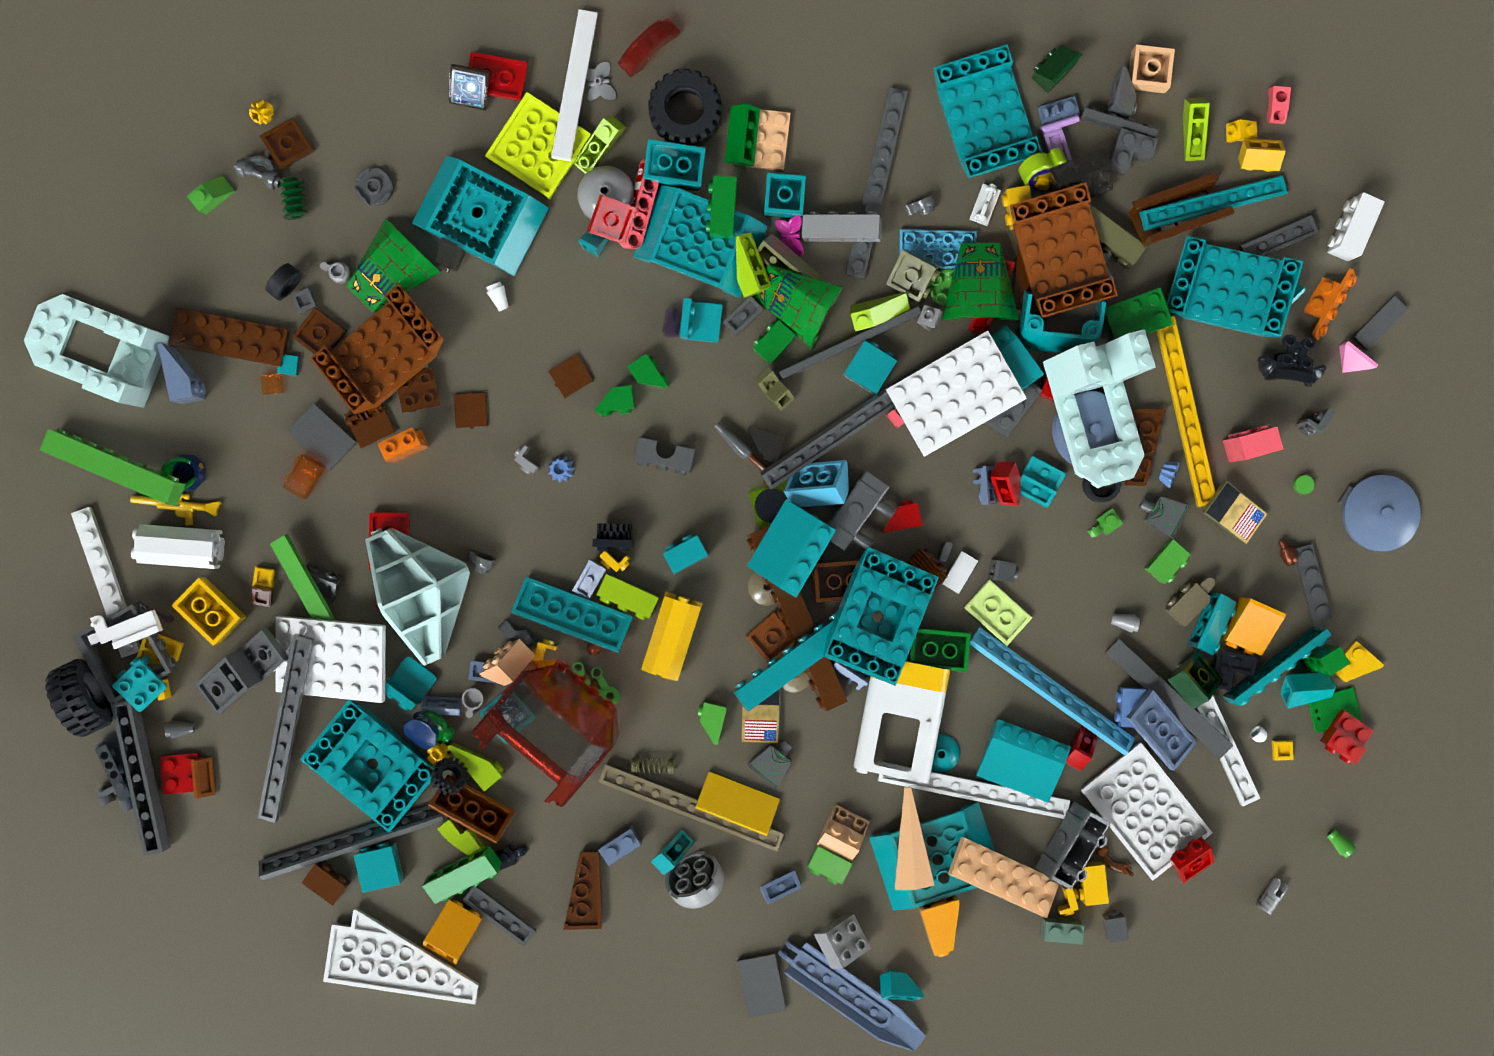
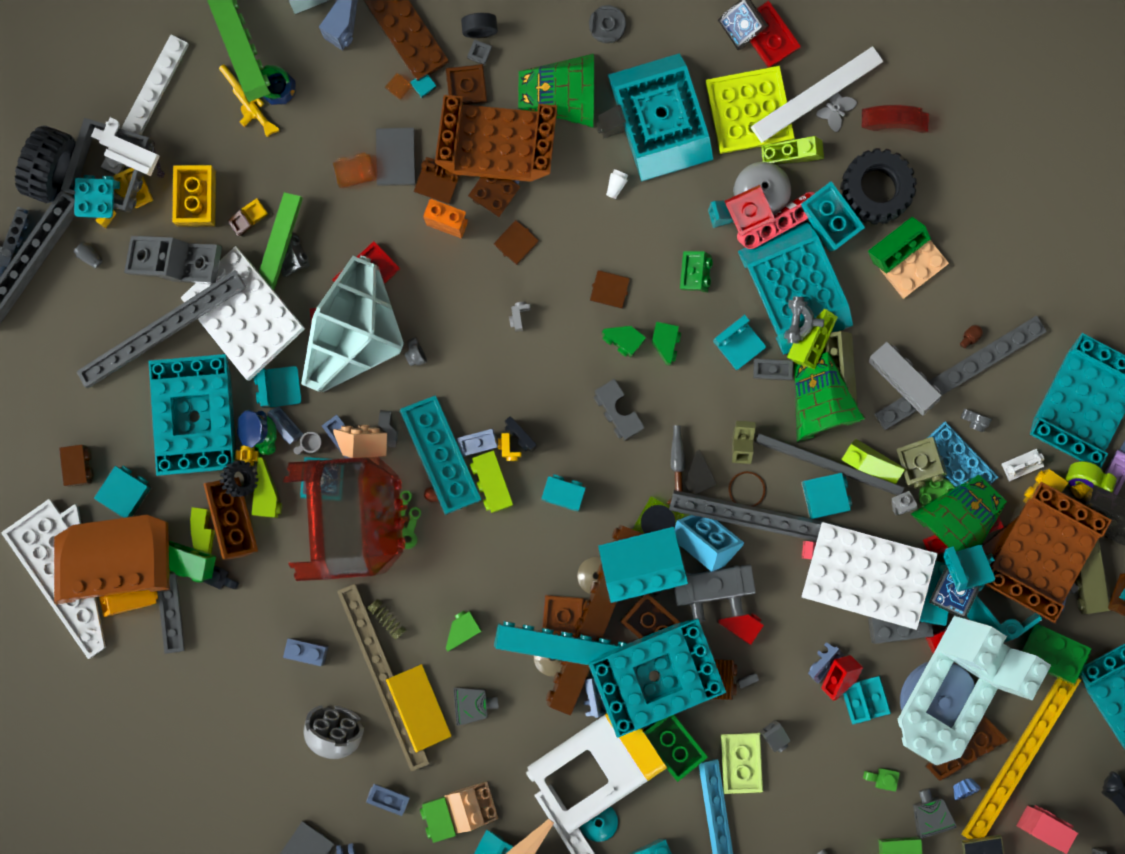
camera: 45 degrees right, 5 degrees down
white brick [131,524,225,569] -> none
red plate [160,752,201,795] -> none
dark orange tile [191,757,216,798] -> none
dark grey plate [258,805,445,881] -> none
light grey piece [320,262,351,284] -> none
yellow bracket [532,639,558,667] -> none
medium blue piece [548,455,575,483] -> none
reddish brown wing [563,851,602,930] -> none
black tyre [597,523,632,540] -> none
yellow brick [641,592,703,681] -> none
teal slope [651,829,695,875] -> none
clear purple cone [662,308,680,338] -> none
green brick [706,176,737,239] -> none
tile [741,688,781,744] -> none
green brick [753,320,796,366] -> none
teal brick [764,173,806,218] -> none
dark pink piece [775,216,804,255] -> none
white tile [942,551,978,594] -> none
black tyre [1082,478,1121,503] -> none
none -> dark orange slope [54,515,170,604]
none -> green bracket [680,251,713,292]
none -> reddish brown piece [728,471,765,507]
none -> dark grey piece [784,296,824,344]
none -> slope [929,565,981,619]
none -> teal bracket [943,545,995,592]
none -> copper cylinder [959,325,983,349]

